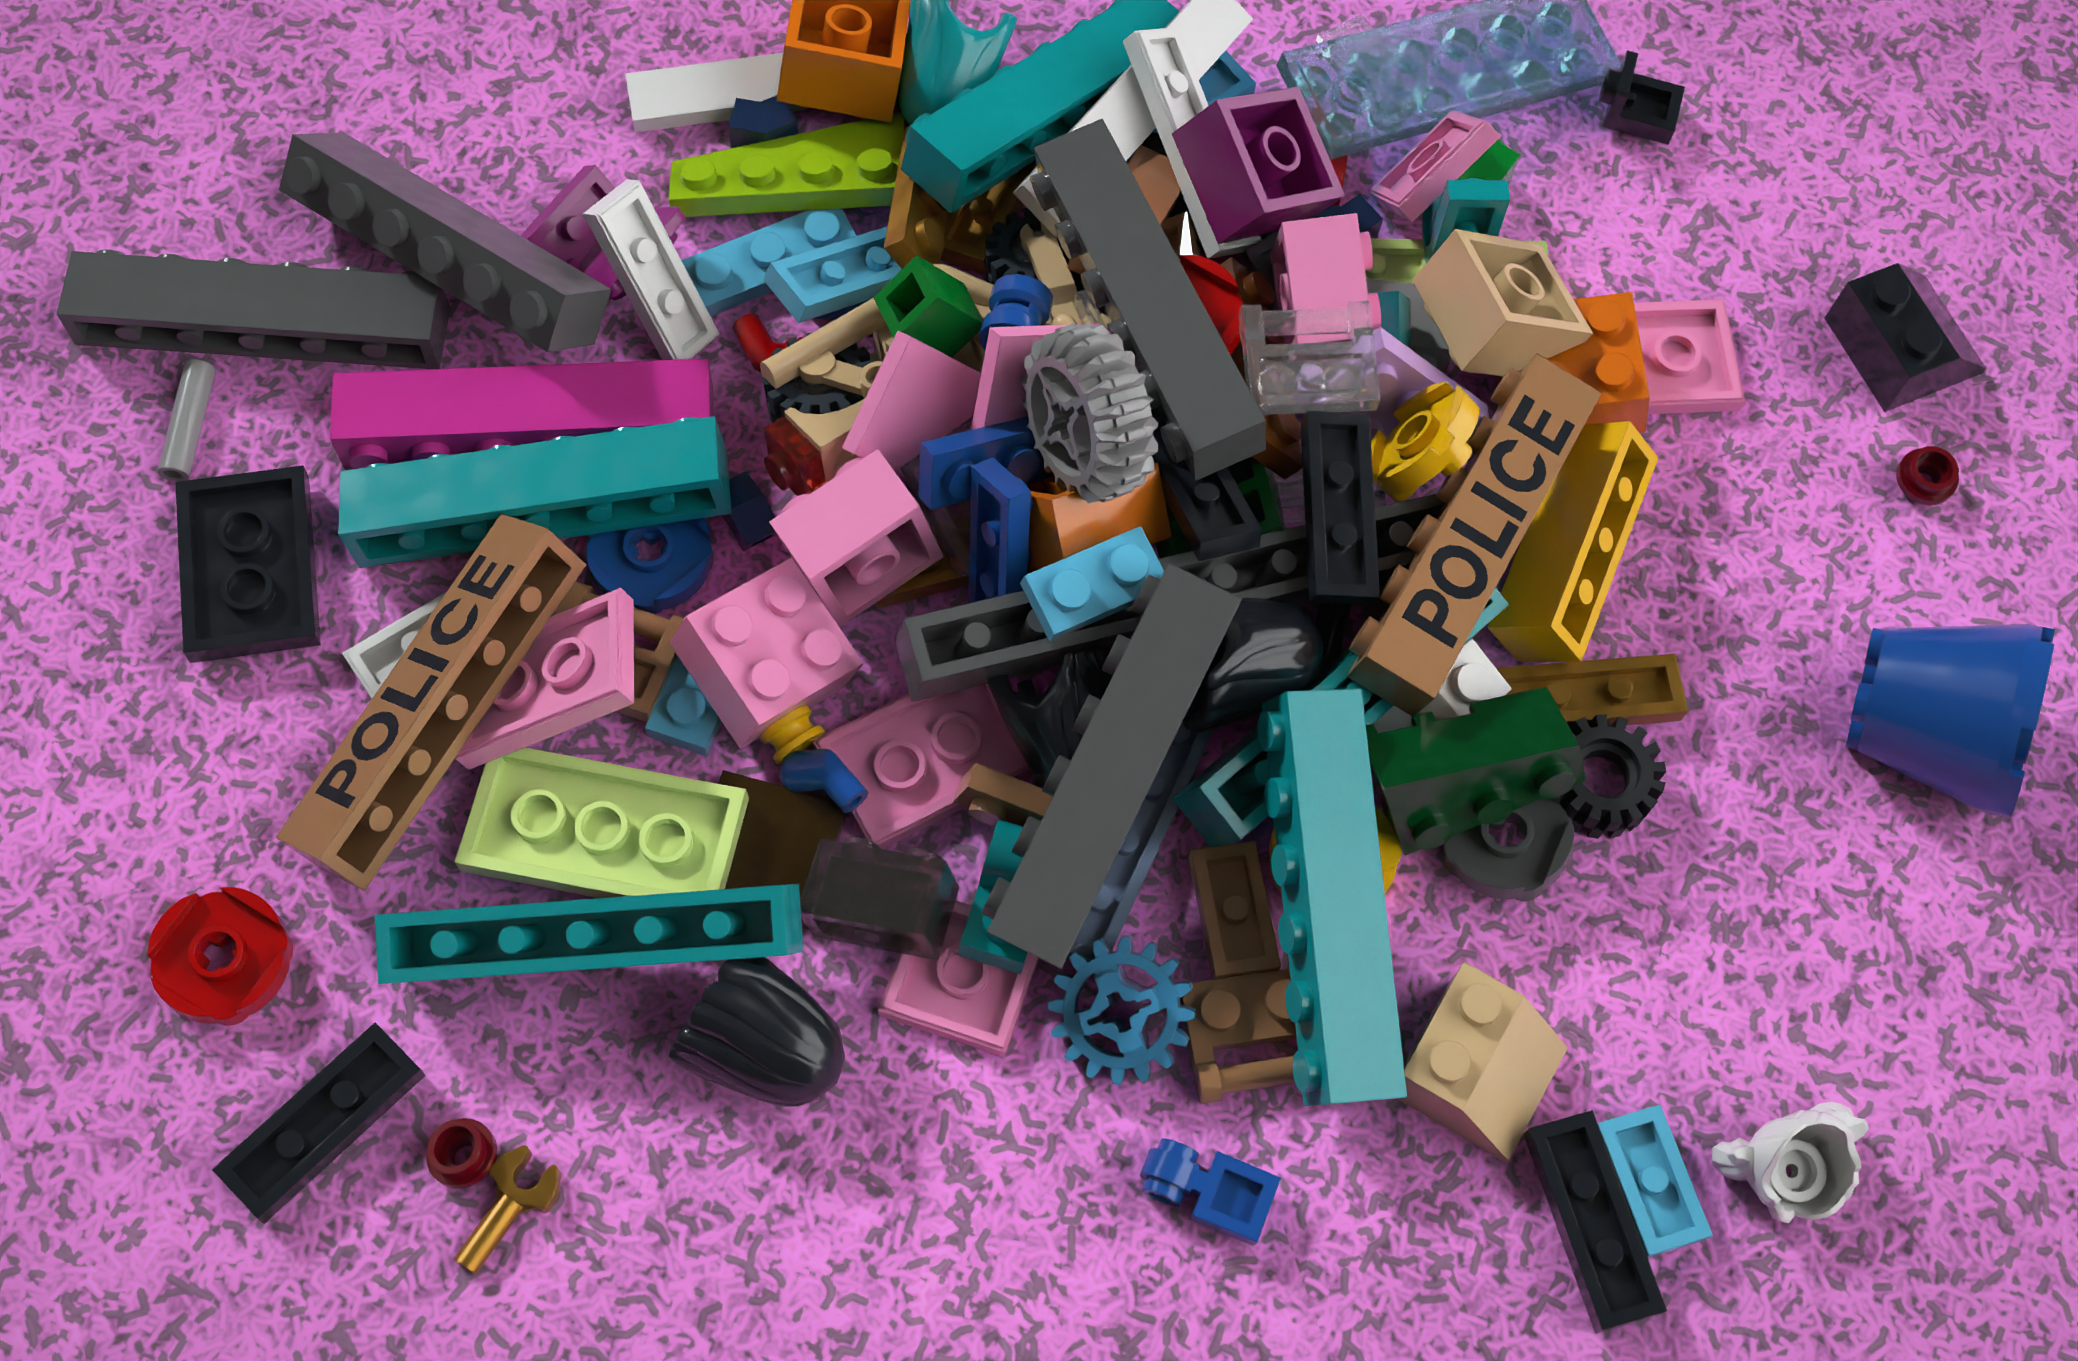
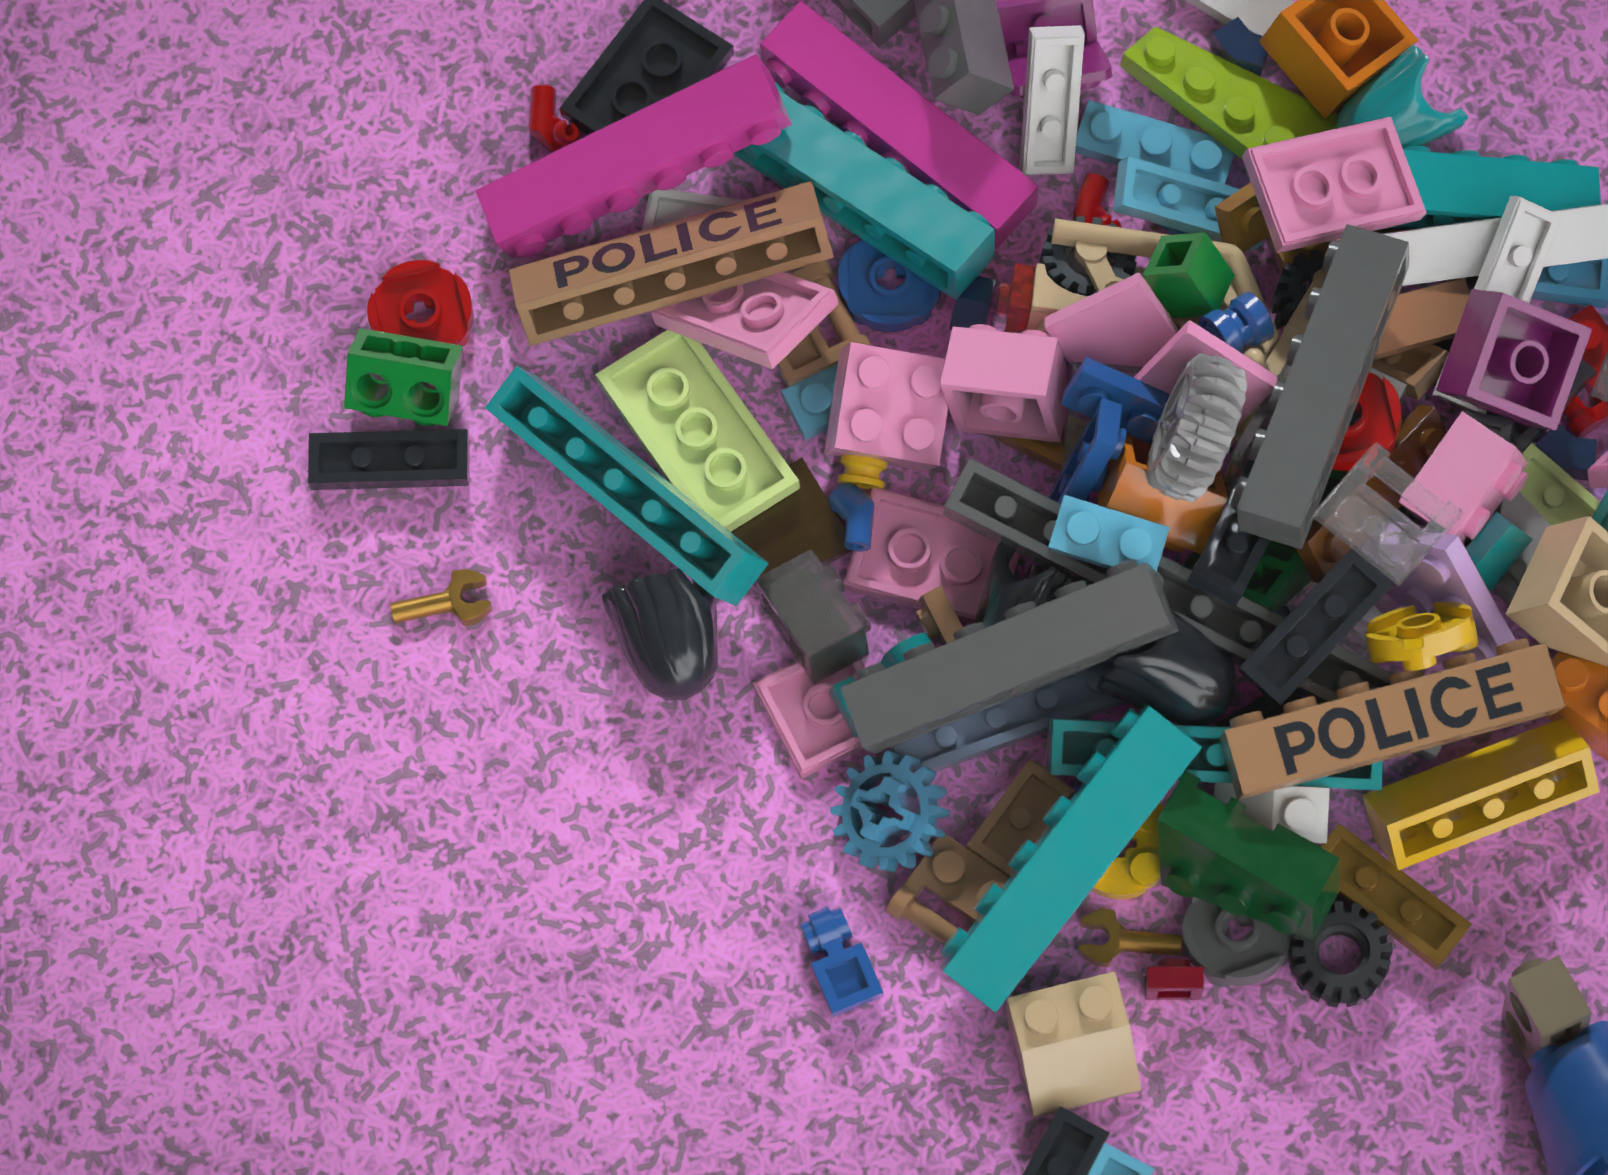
camera: 55 degrees right, 5 degrees up
dark red plate [426,1118,497,1189] -> none
none -> green brick [344,328,463,426]
none -> dark pink brick [475,54,793,259]
none -> red arm [528,85,580,152]
none -> pearl gold bar [1078,909,1182,967]
none -> dark red plate [1144,958,1204,1000]
none -> bright pink tile [1242,117,1427,253]
none -> dark tan brick [1501,955,1592,1070]

